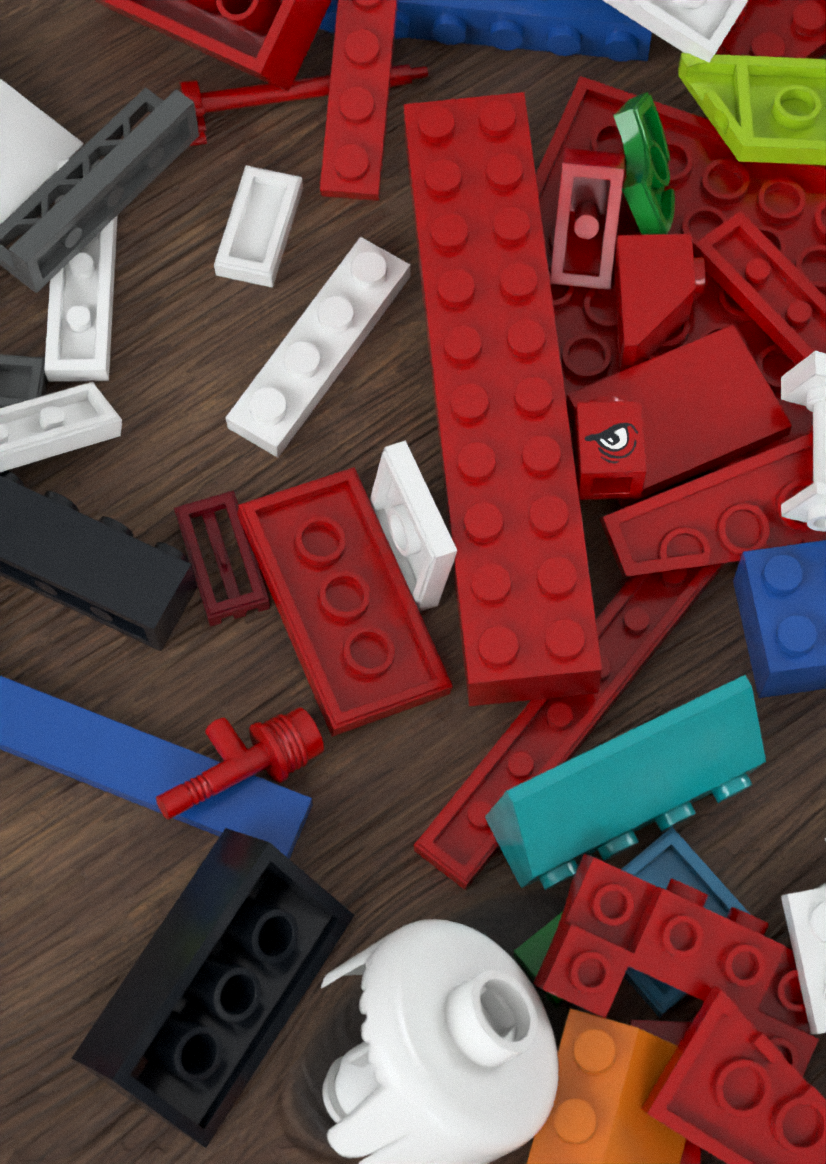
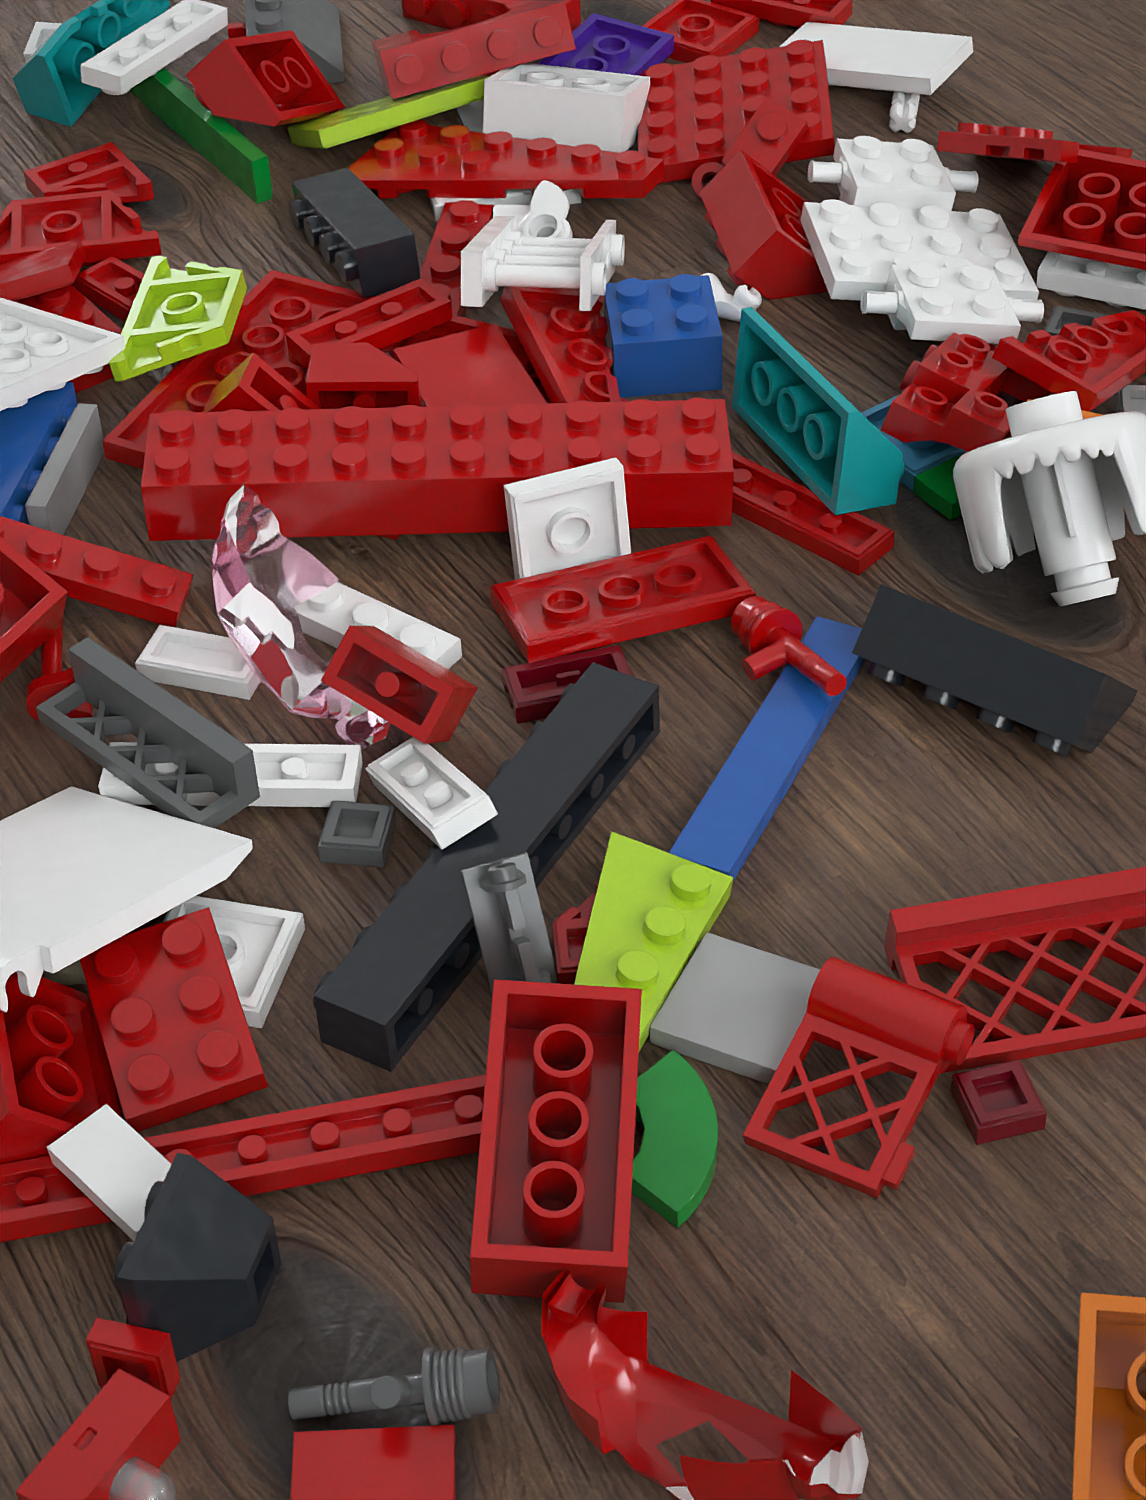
camera: 85 degrees left, 25 degrees down
red brick [573,396,647,500] -> none
green tile [614,92,675,235] -> none
none -> light grey tile [25,403,104,535]
none -> clear pink animal [210,485,391,750]
none -> red brick [320,625,478,744]

